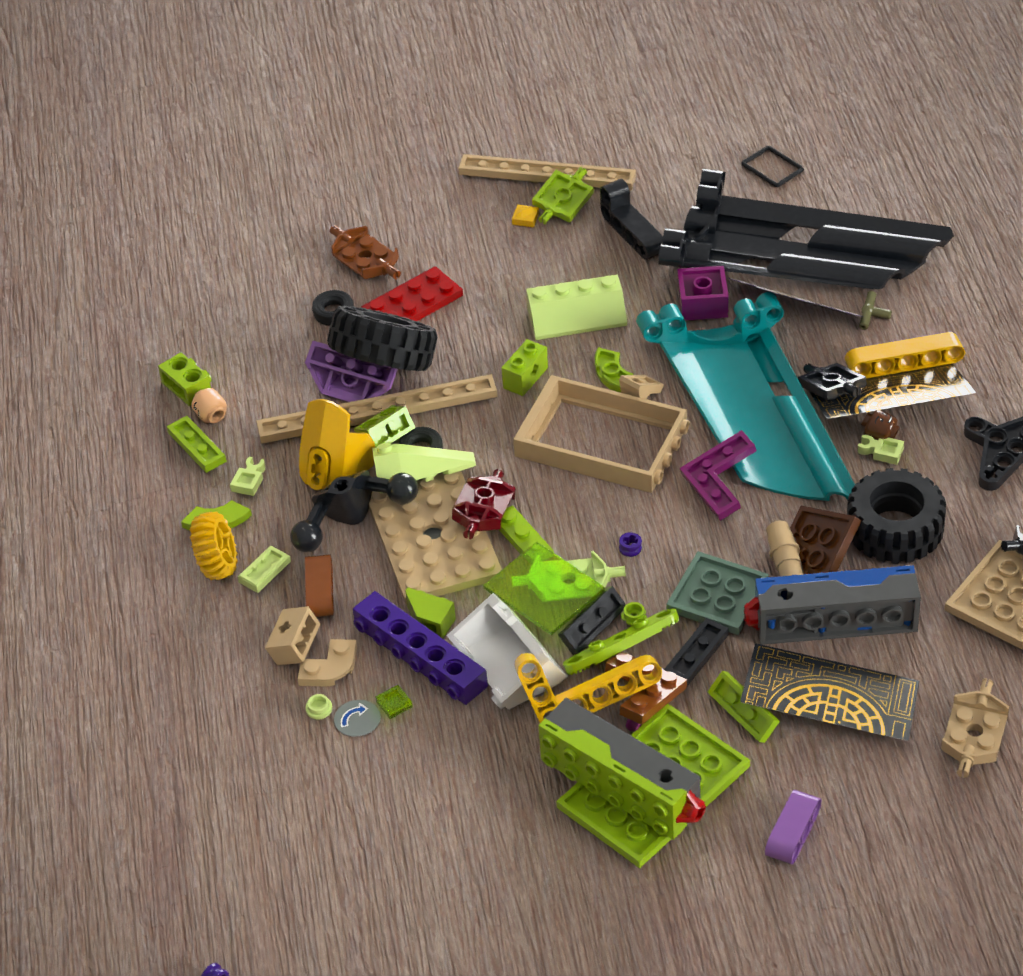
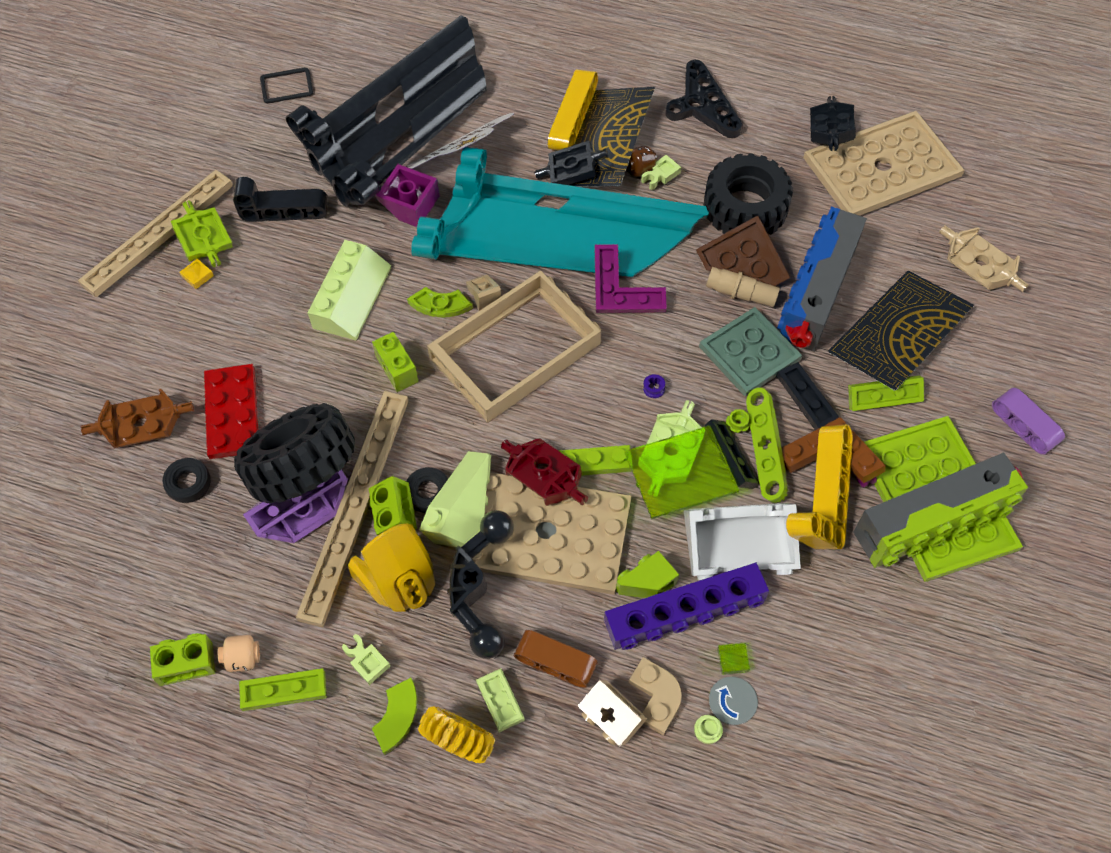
camera: 65 degrees left, 15 degrees up
olive piece [859,291,892,330] -> none

